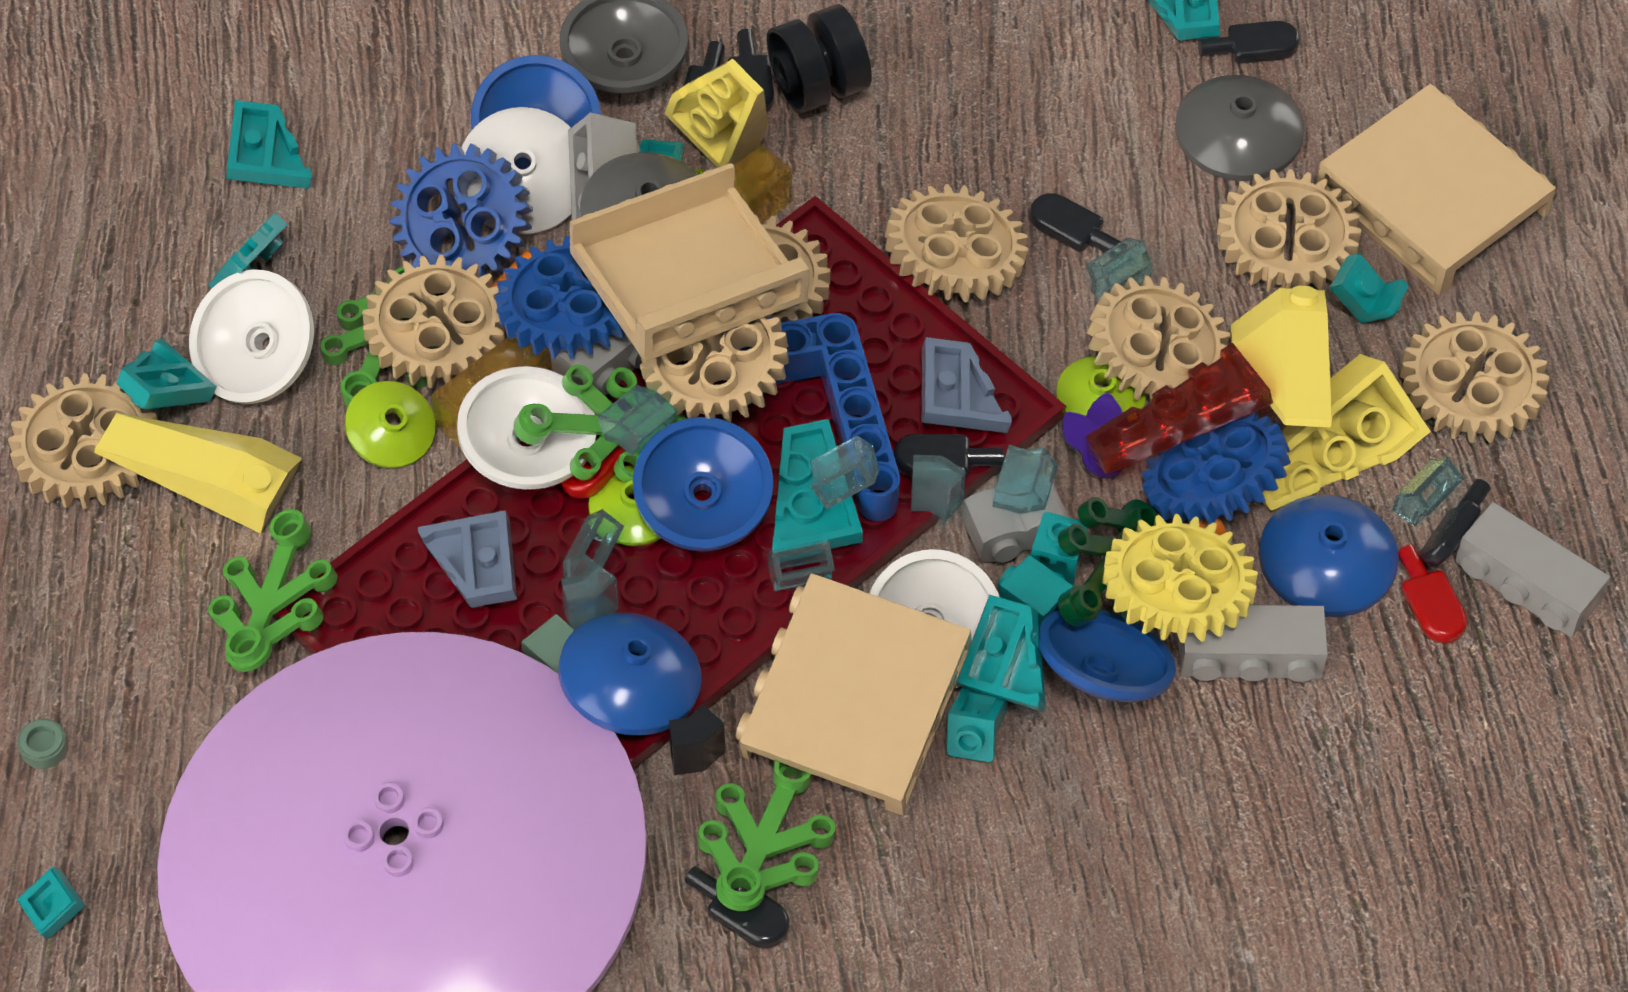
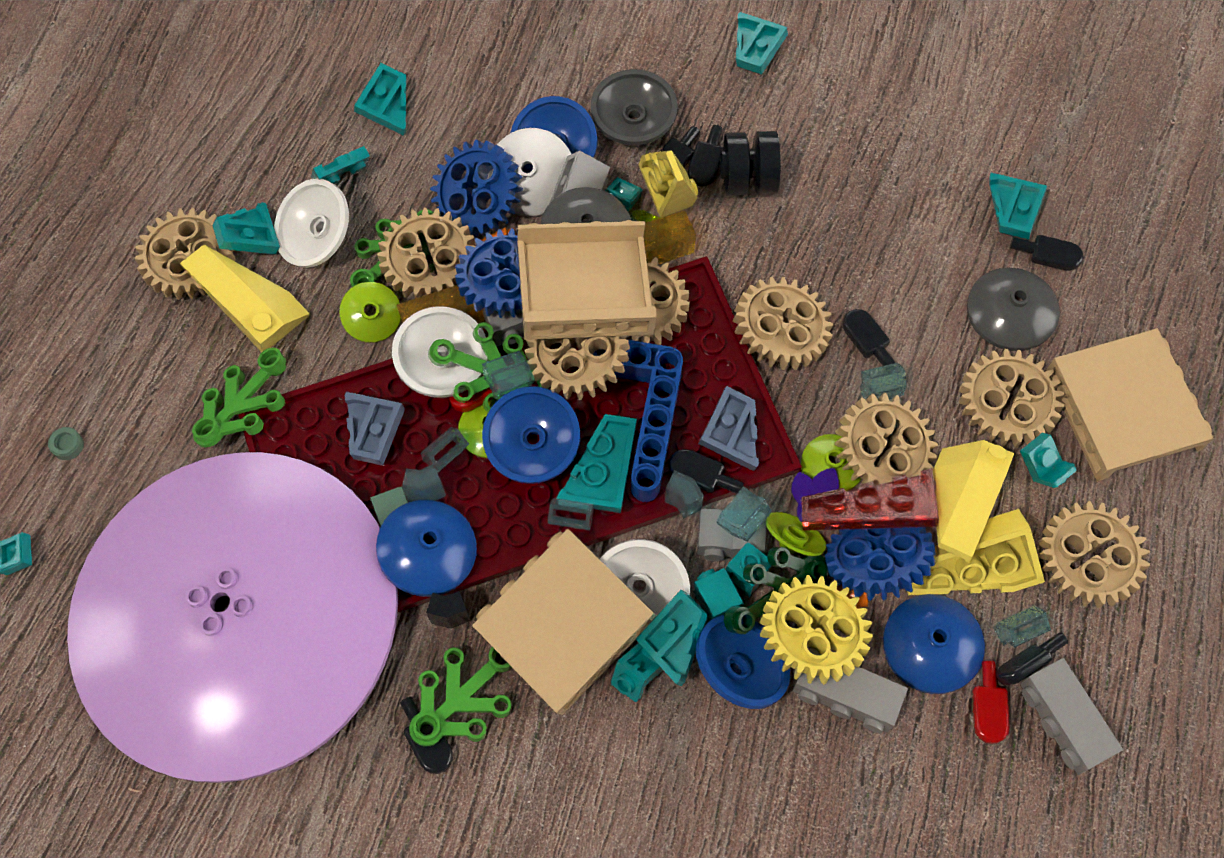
camera: 25 degrees right, 10 degrees up
clear light blue piece [810,435,879,509] -> none
none -> lime dish [766,512,826,556]

